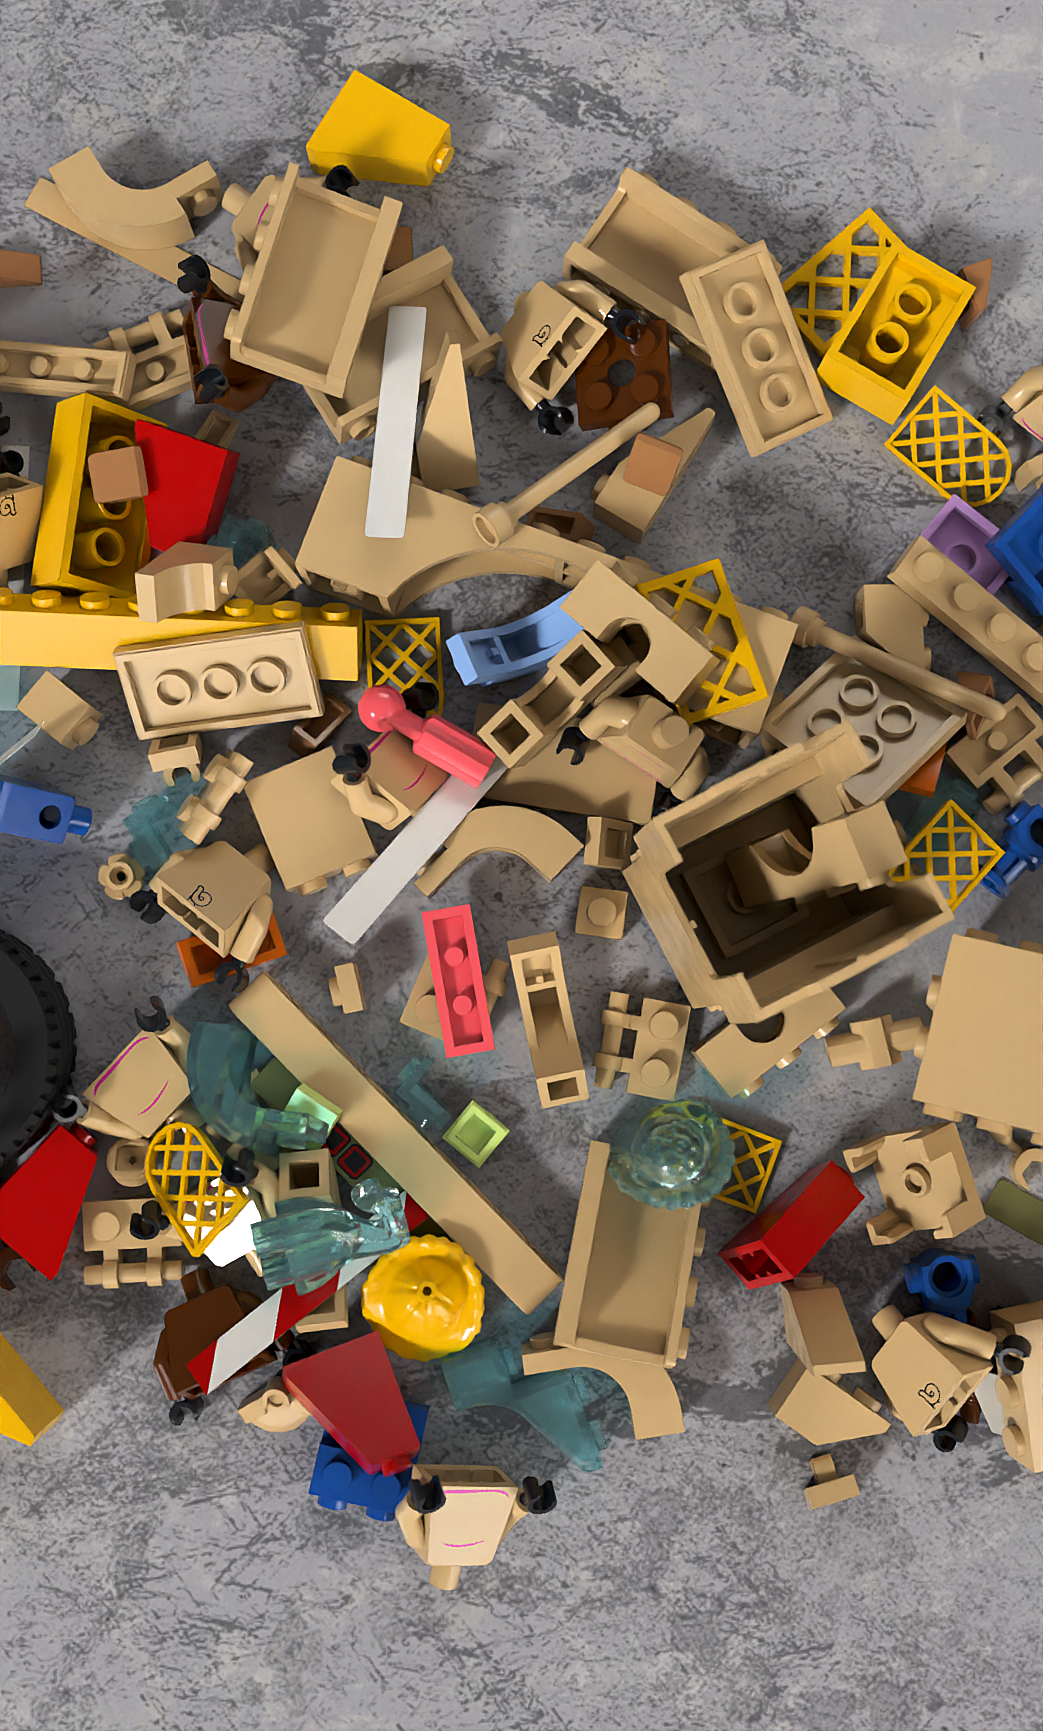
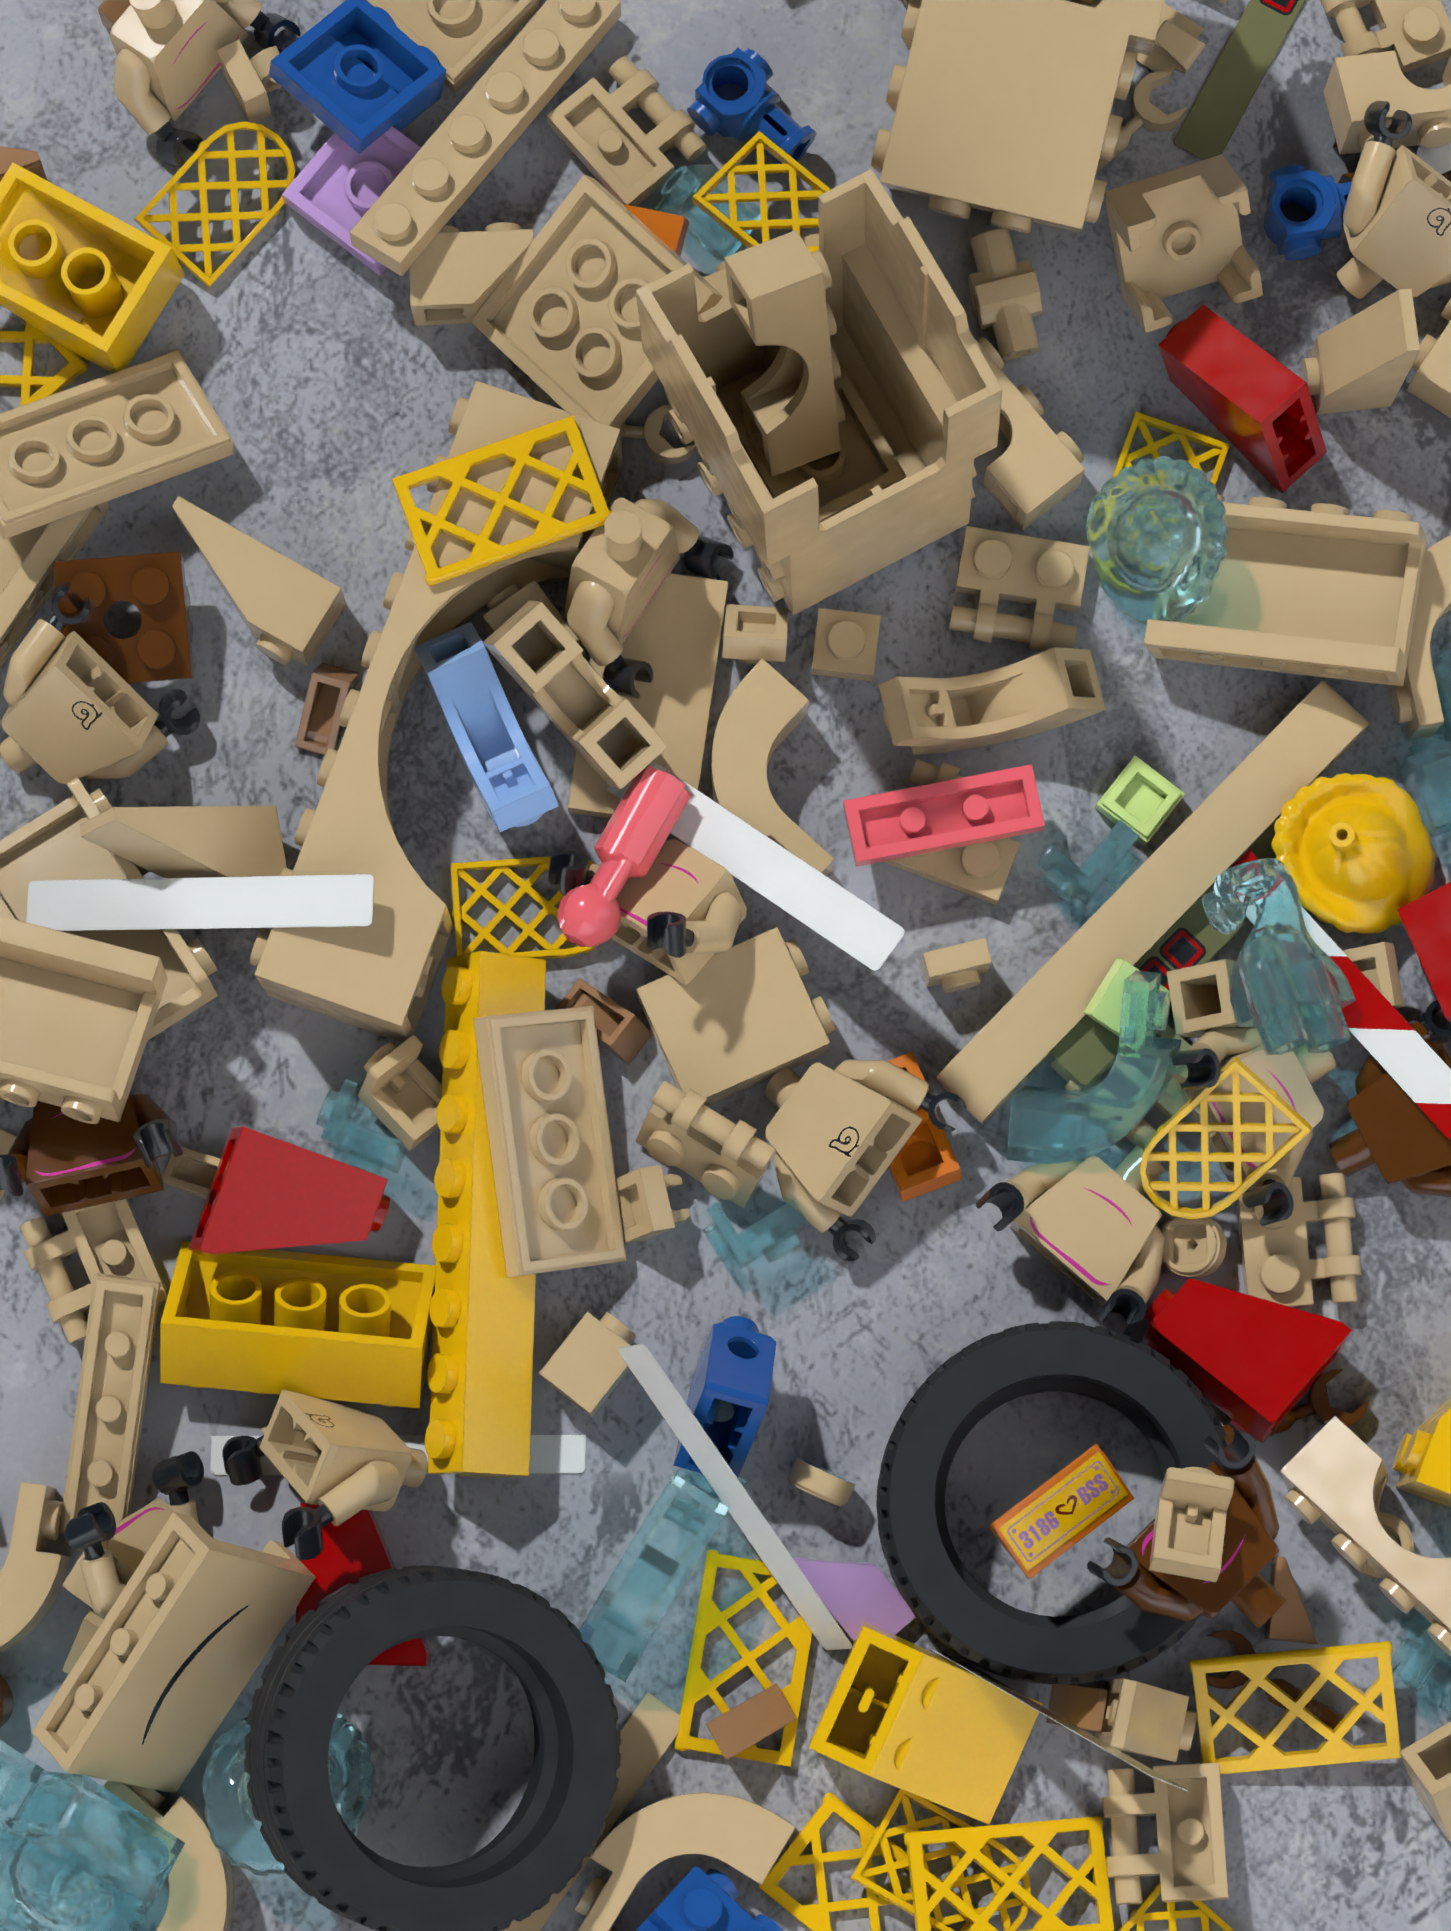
camera: 90 degrees left, 5 degrees down
medium nougat slope [87,446,149,503] -> none
tan plate [98,853,145,900] -> none
tan arch [135,541,239,623] -> none
tan piece [472,402,660,548] -> none
tan arch [560,559,721,707] -> none
medium nougat slope [623,432,684,496] -> none
tan piece [791,606,1007,721] -> none
medium nougat piece [956,670,995,740] -> none

